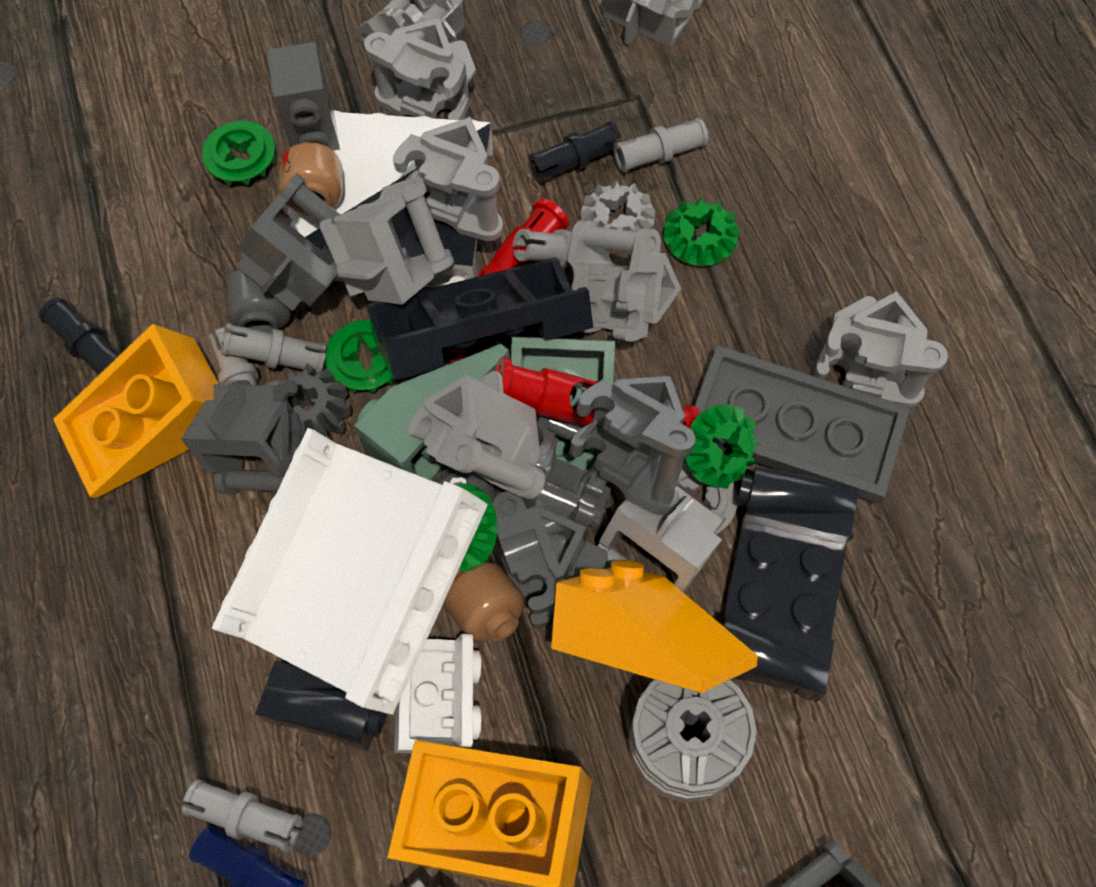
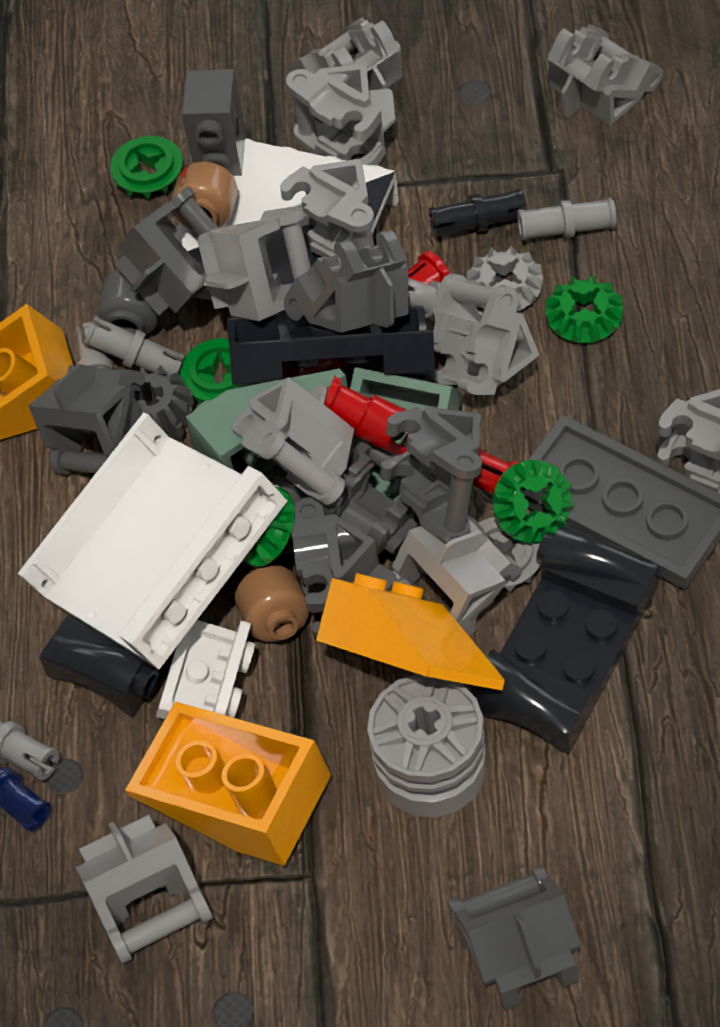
camera: 20 degrees right, 10 degrees down
none -> dark grey piece [284,230,409,333]

